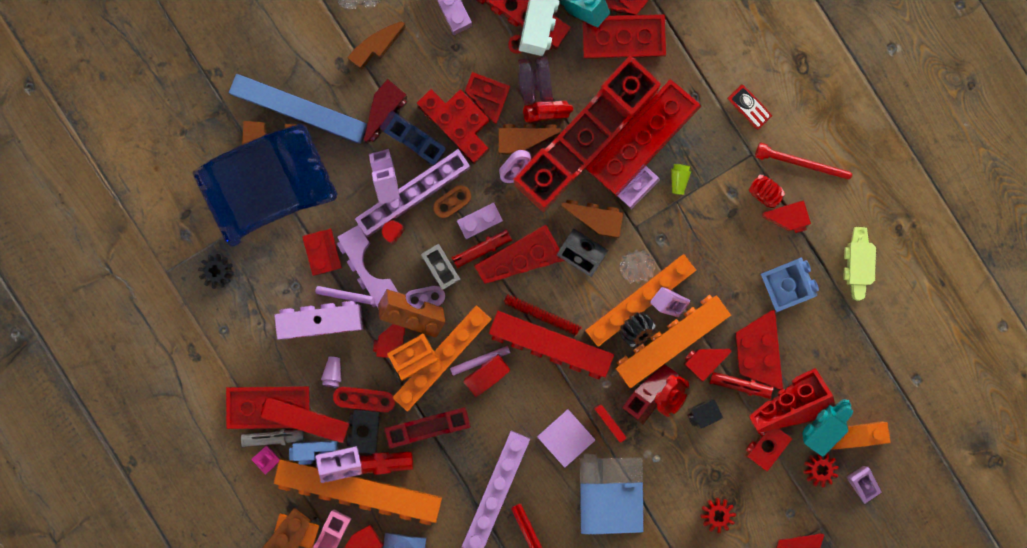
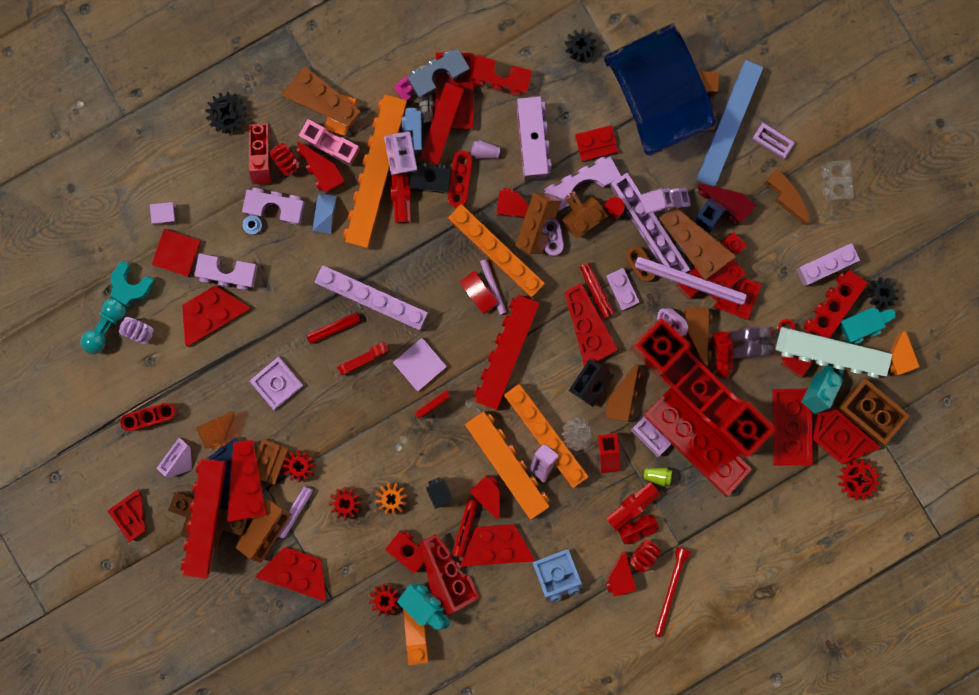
camera: 85 degrees right, 0 degrees up
lavender bar [316,286,375,305] -> none
dark red arch [384,407,471,449] -> none
orange plate [387,333,439,381] -> none
light grey brick [421,244,461,291] -> none
red piece [504,294,582,336] -> none
medium blue door [580,454,643,534] -> none
black gear [619,312,656,347] -> none
dark red slope [622,364,680,425] -> none
red plate [654,375,689,417] -> none
slope [727,84,772,130] -> none
yellowish green hinge [843,227,876,301] -> none
lavender slope [846,466,882,504] -> none
none -> red beam [336,342,391,376]
none -> orange gear [375,483,408,515]
none -> sand blue arch [408,49,470,101]
none -> red arch [469,55,532,97]
none -> dark orange brick [560,191,608,239]
none -> red slope [597,433,620,473]
none -> red piece [606,482,661,531]
none -> red hinge [618,514,659,545]
none -> lavender axle [635,257,746,305]
none -> dark orange wing [659,206,737,280]
none -> lavender tile [752,123,795,159]

